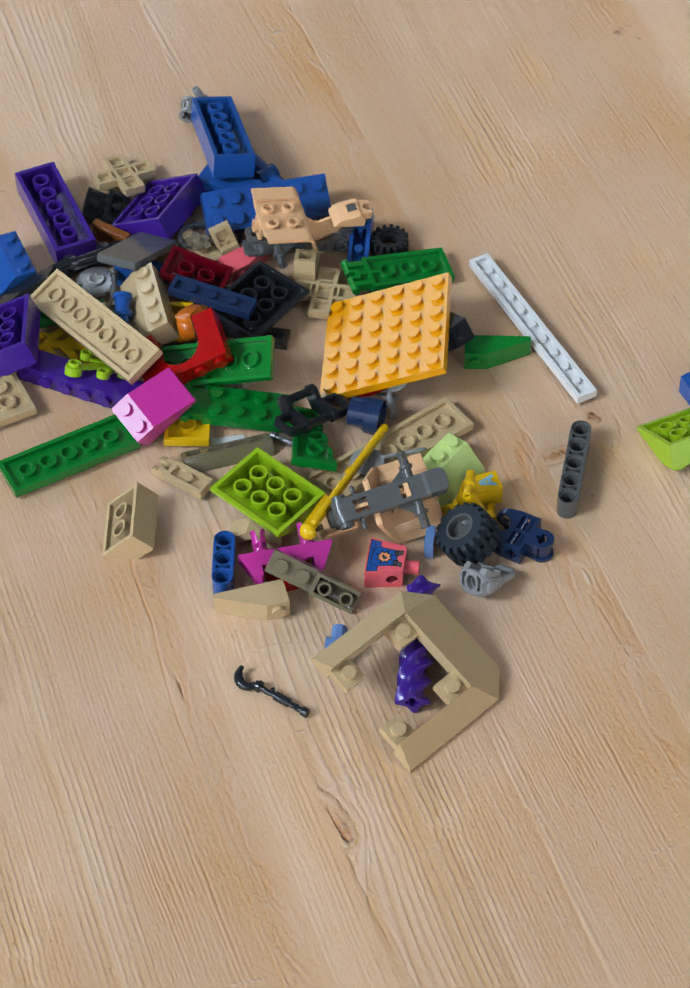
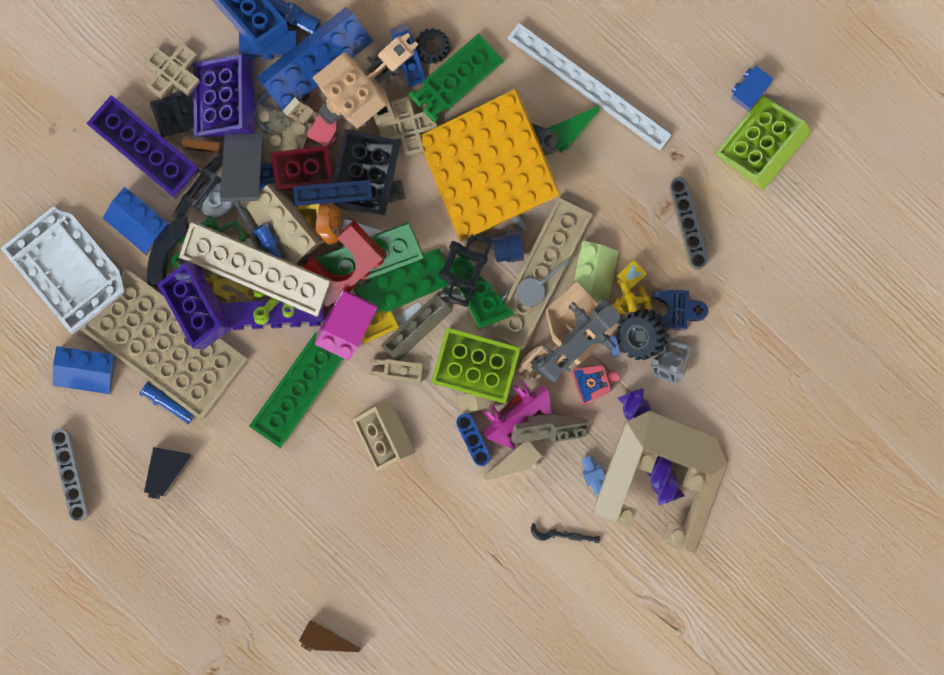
camera: 25 degrees left, 35 degrees up
yellow bar [299,424,389,540] -> none

